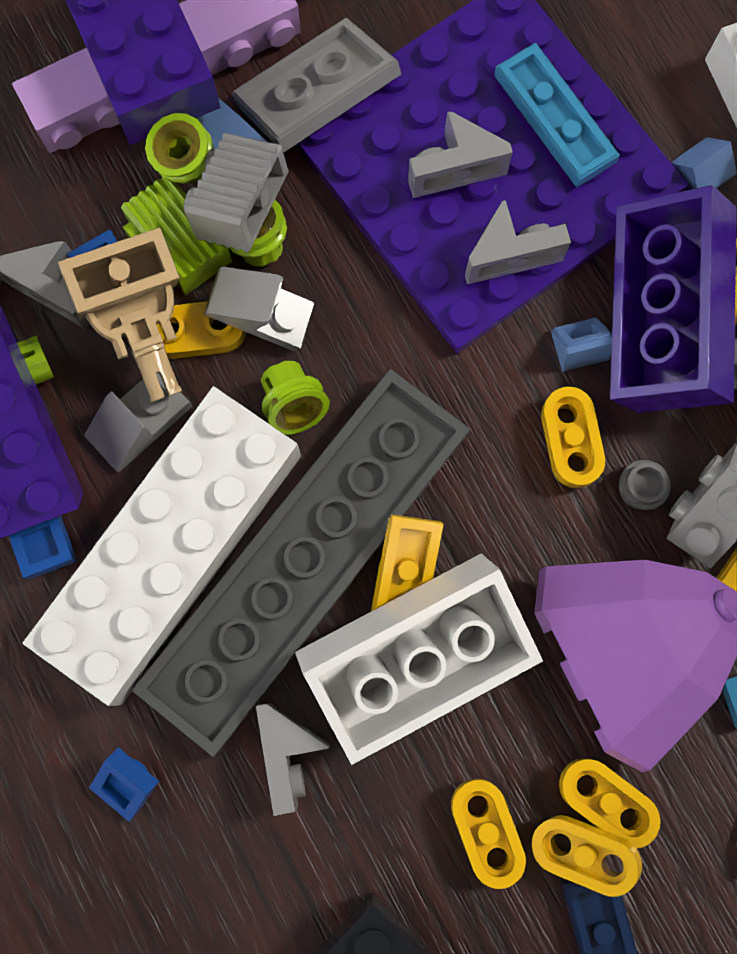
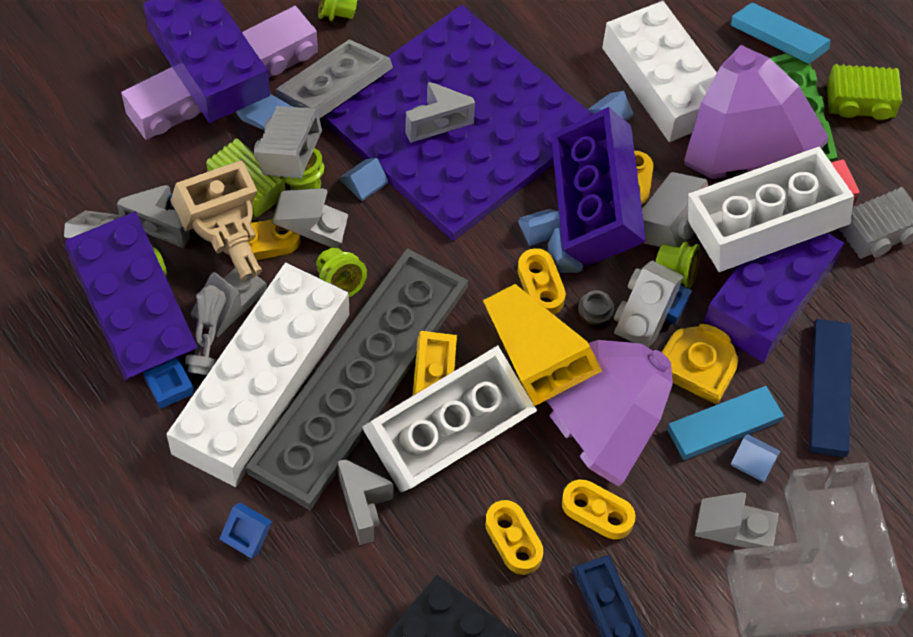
camera: 10 degrees left, 20 degrees down
lime piece [145,113,214,184] -> none
light grey slope [465,200,571,284] -> none
dark azure tile [494,43,620,188] -> none
yellow plate [532,815,642,897] -> none
none -> light grey piece [185,285,226,376]
none -> medium blue slope [340,158,388,201]
none -> yellow slope [483,284,602,406]
none -> medium blue slope [548,227,583,273]

